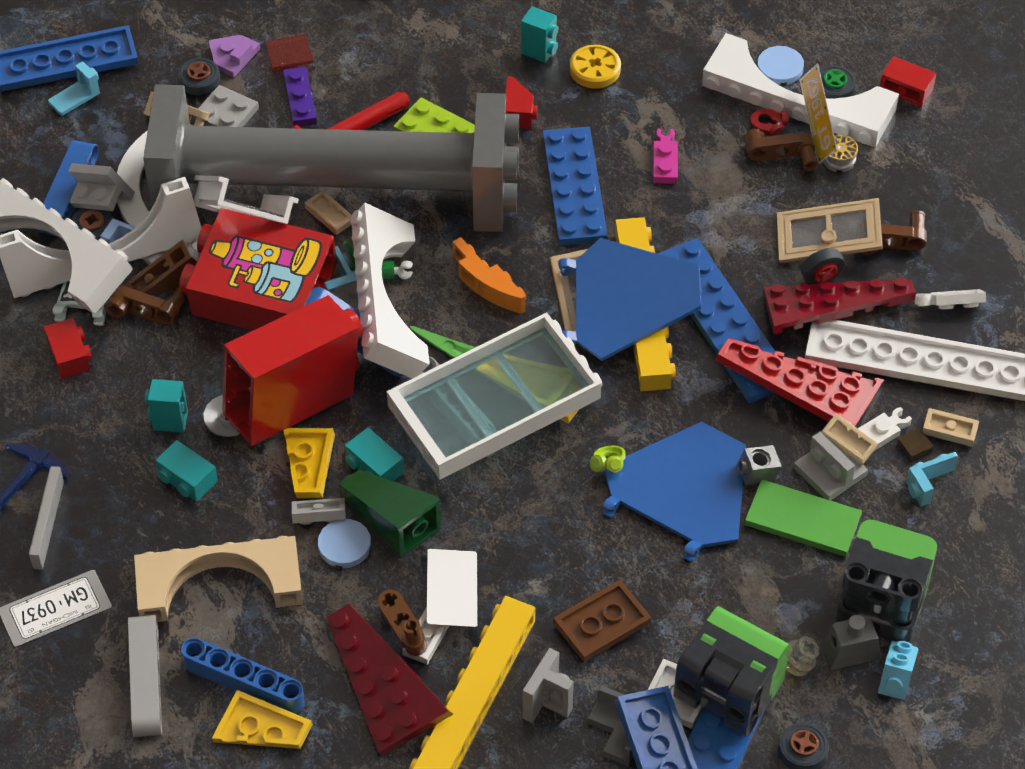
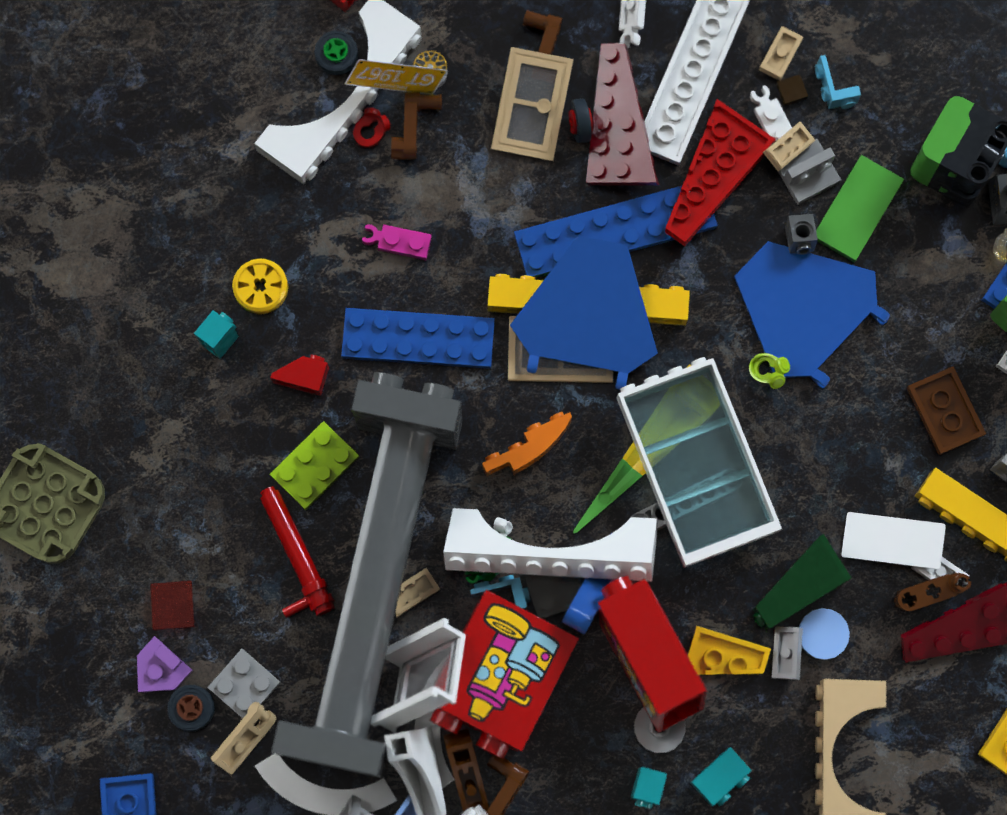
camera: 80 degrees left, 25 degrees up
blue beam [181,638,305,714] -> none
dark purple plate [283,67,317,126] -> none
teal brick [345,428,404,481] -> none
light blue tile [758,46,804,85] -> none

